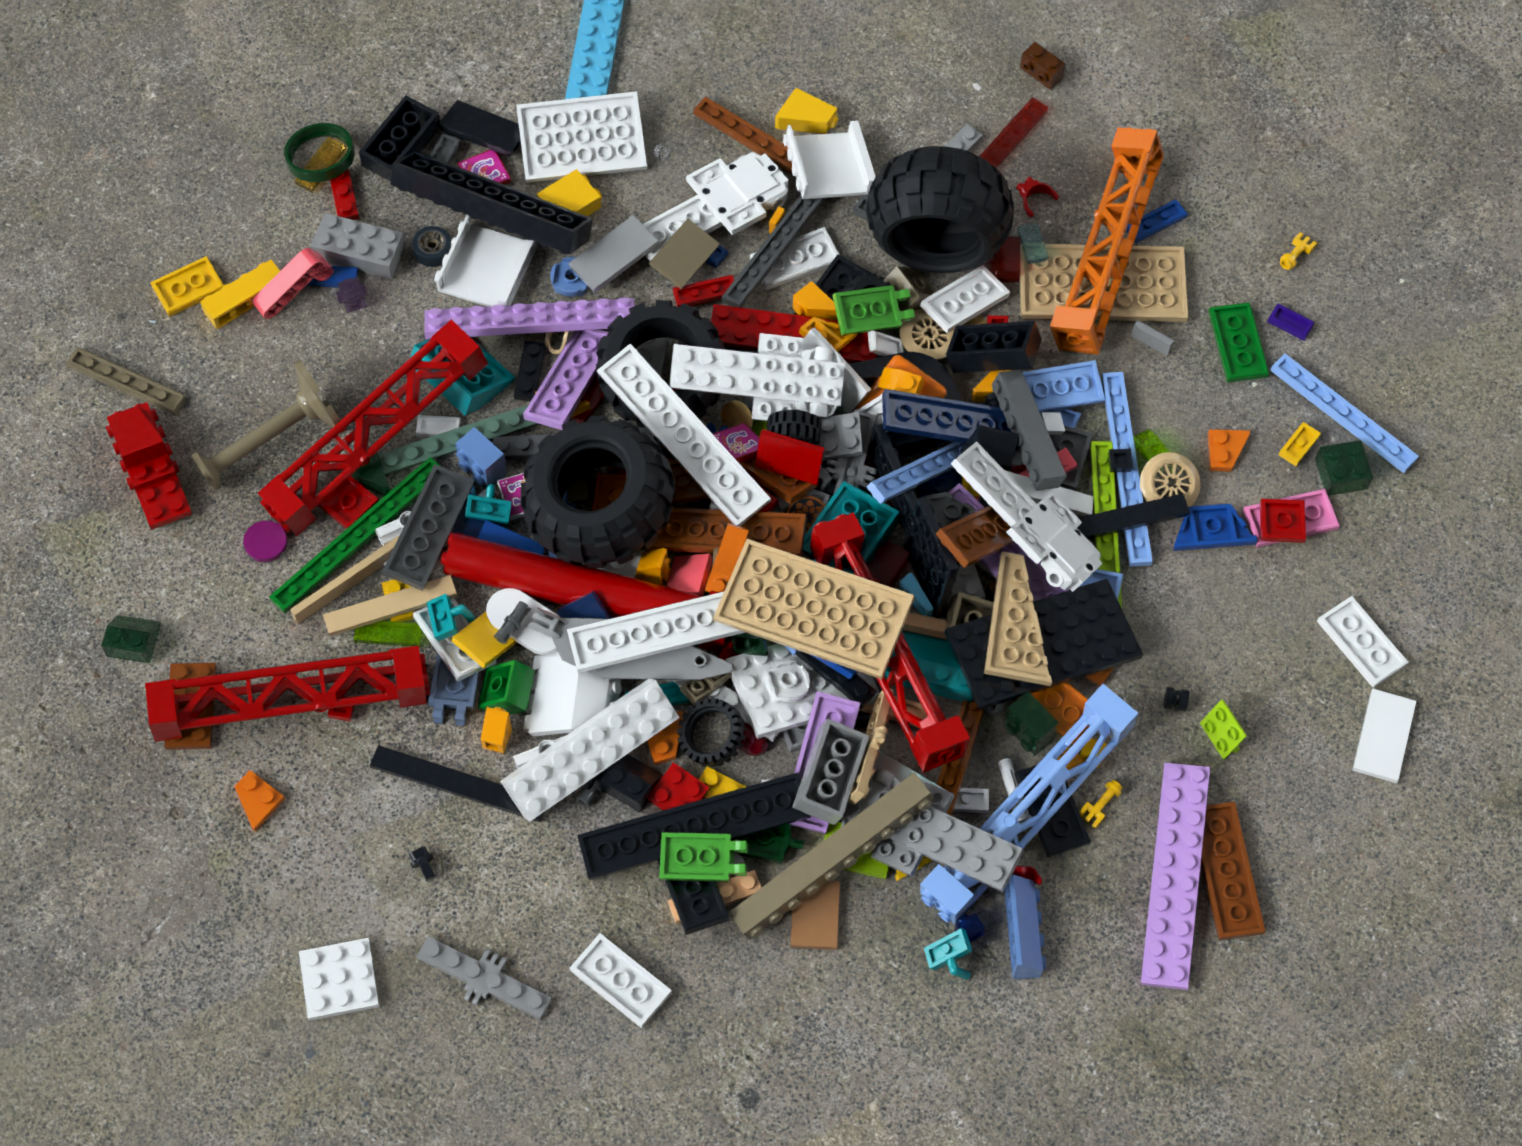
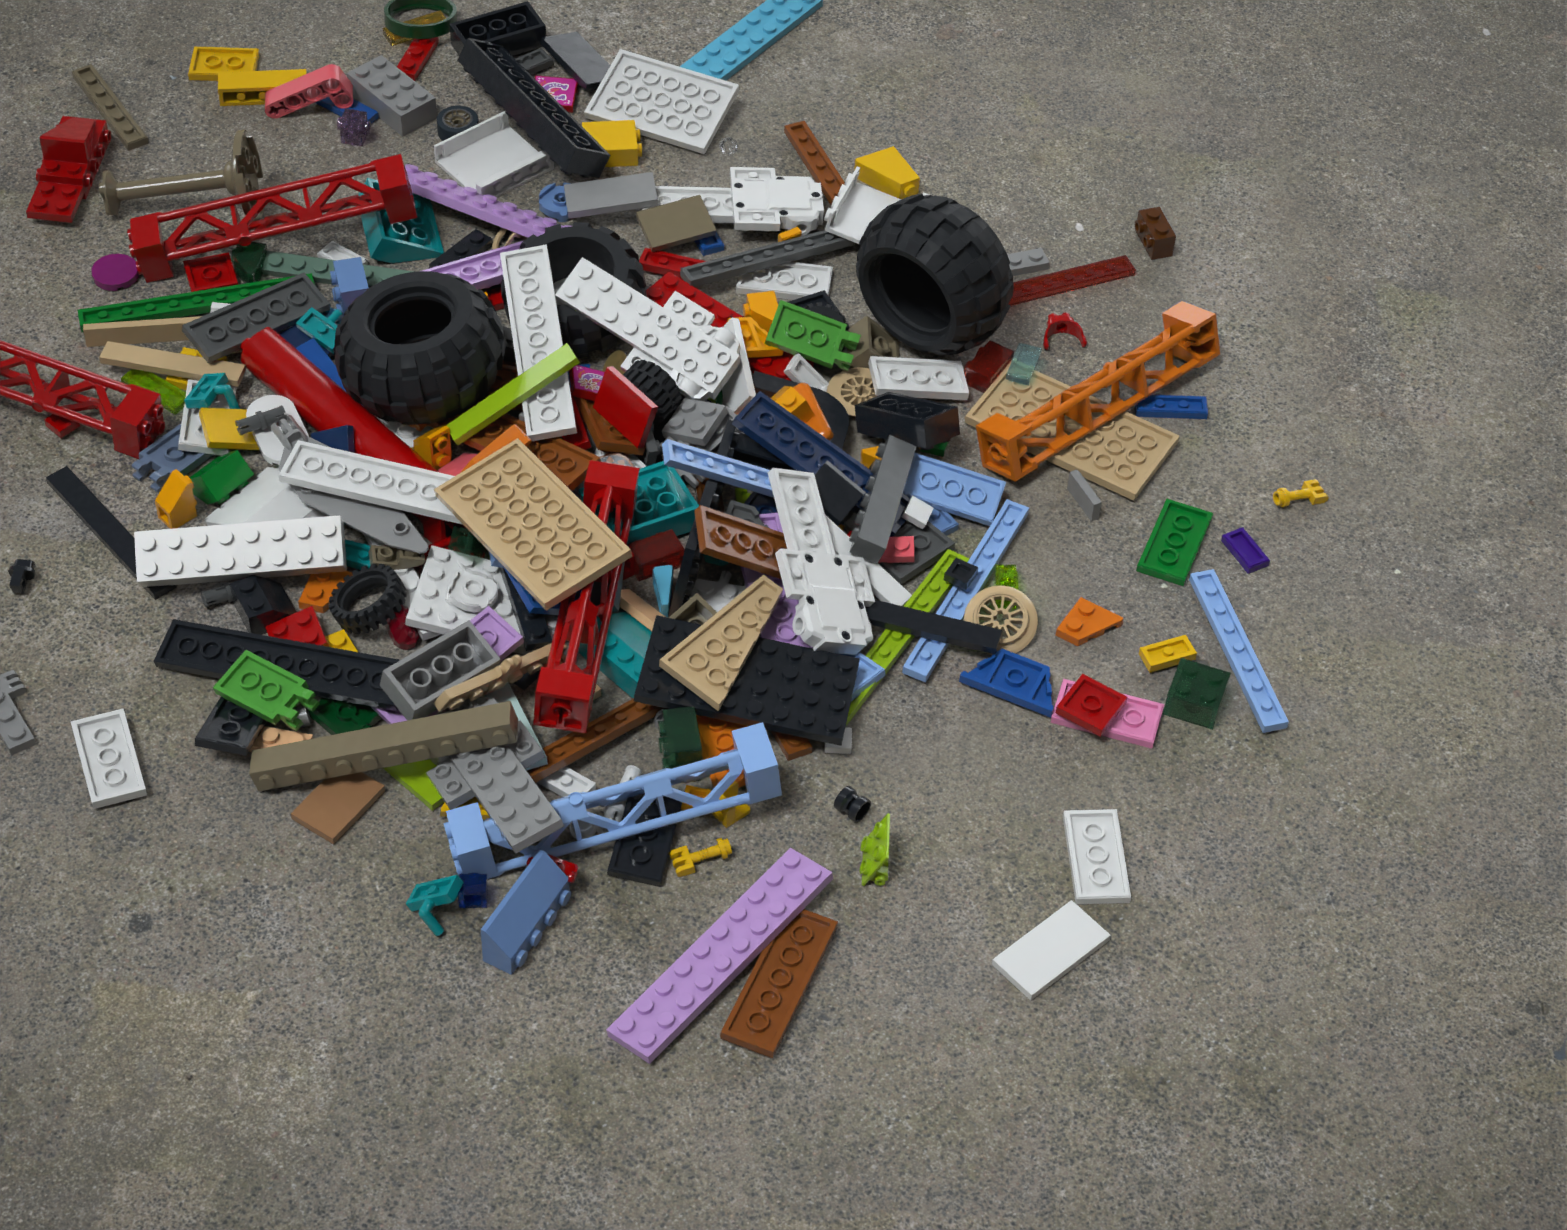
camera: 30 degrees right, 15 degrees down
none -> lime tile [447,343,580,445]

